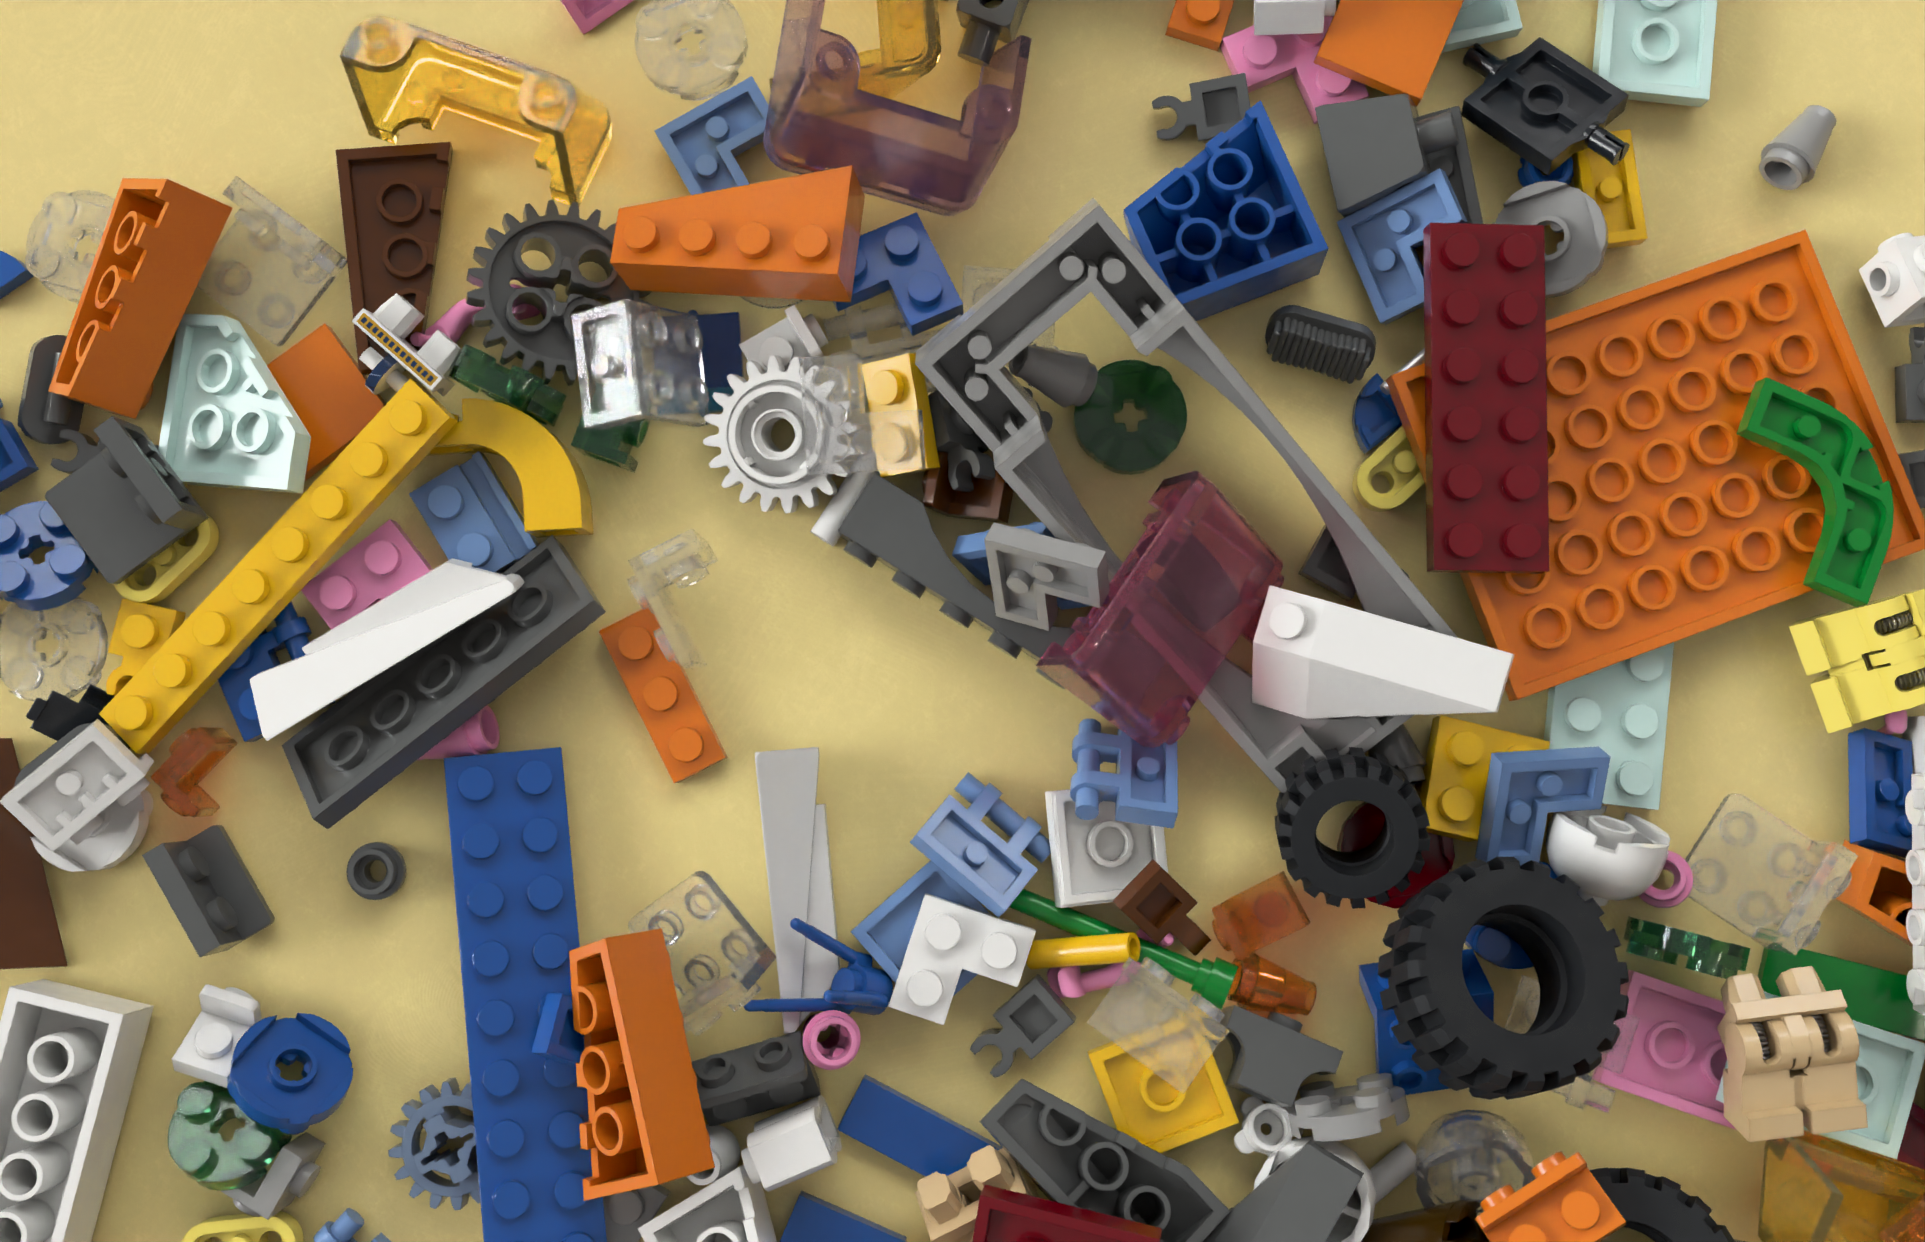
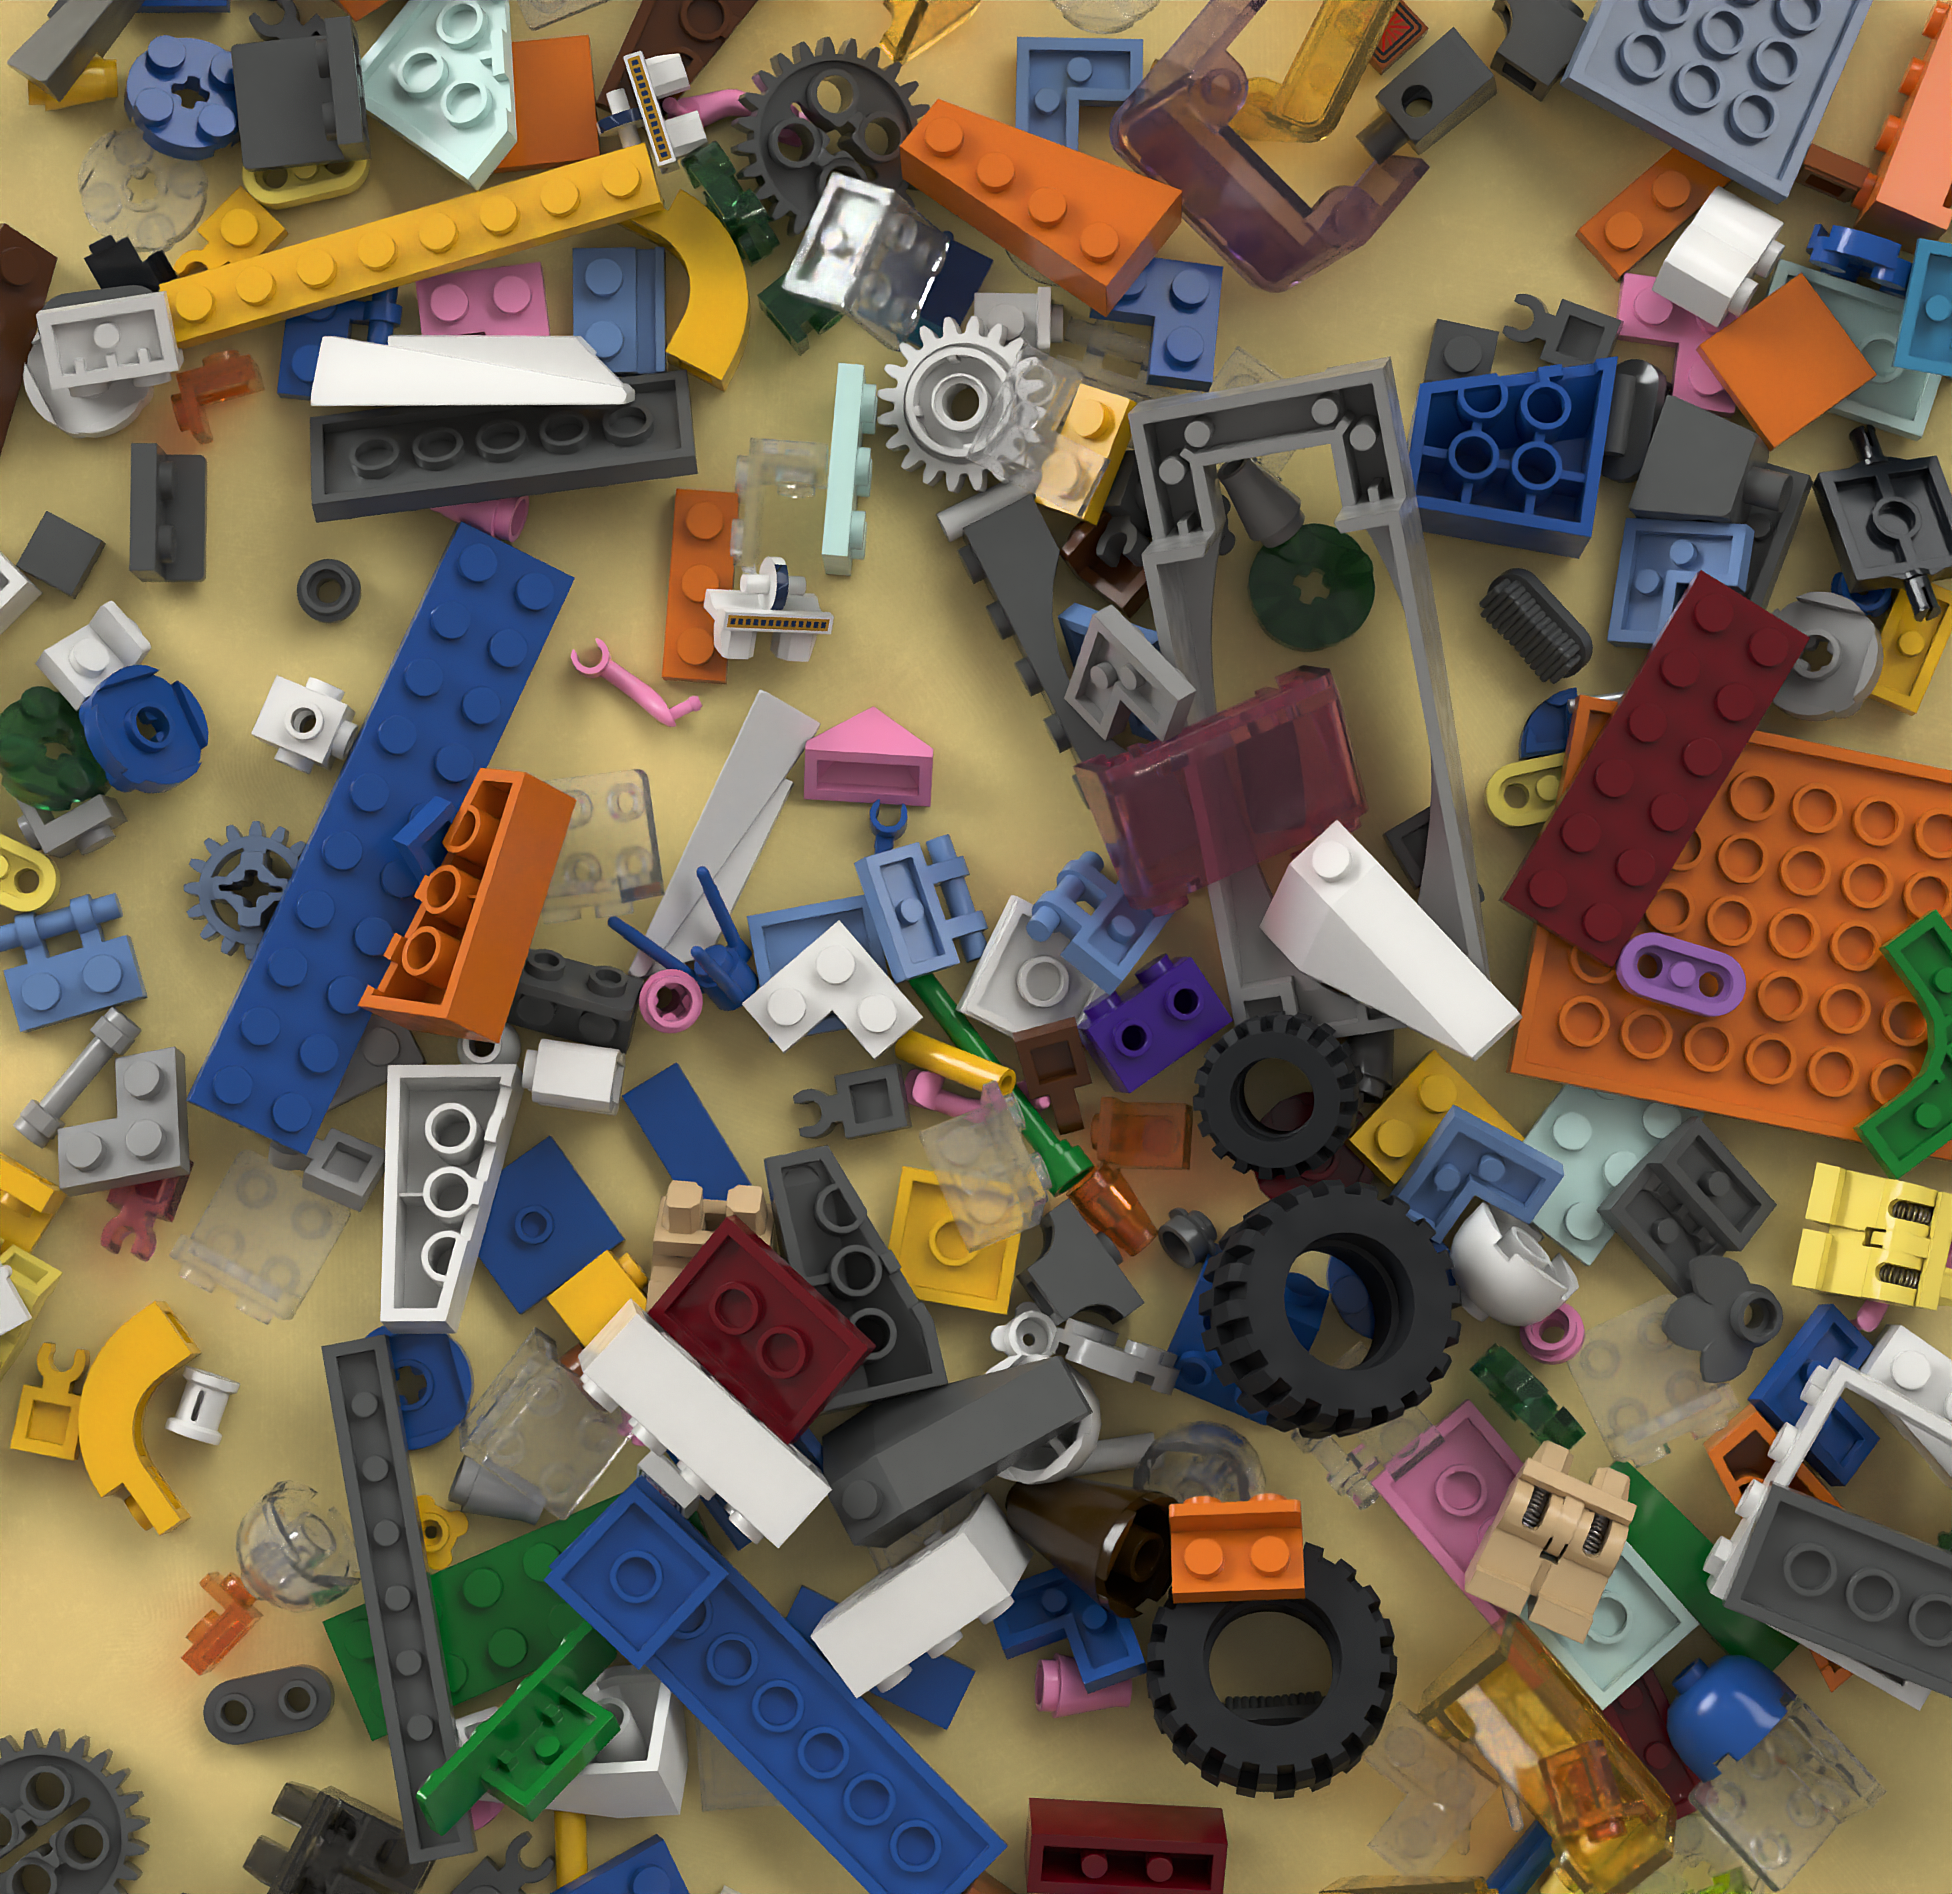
camera: 25 degrees right, 0 degrees up
none -> dark grey tile [16,511,106,599]
none -> white brick [251,675,359,774]
none -> bright pink piece [571,638,703,727]
none -> white hips [703,556,834,662]
none -> bright pink slope [804,706,933,807]
none -> light aqua plate [822,363,878,576]
none -> blue hand [870,799,908,854]
none -> dark purple brick [1077,953,1233,1093]
none -> dark grey plate [1158,1208,1217,1269]
none -> dark grey plate [1423,319,1499,383]
none -> dark grey slope [1596,1116,1777,1298]
none -> dark grey piece [1601,359,1672,483]
none -> medium lavender plate [1615,932,1746,1017]
none -> dark grey plate [1661,1255,1783,1383]

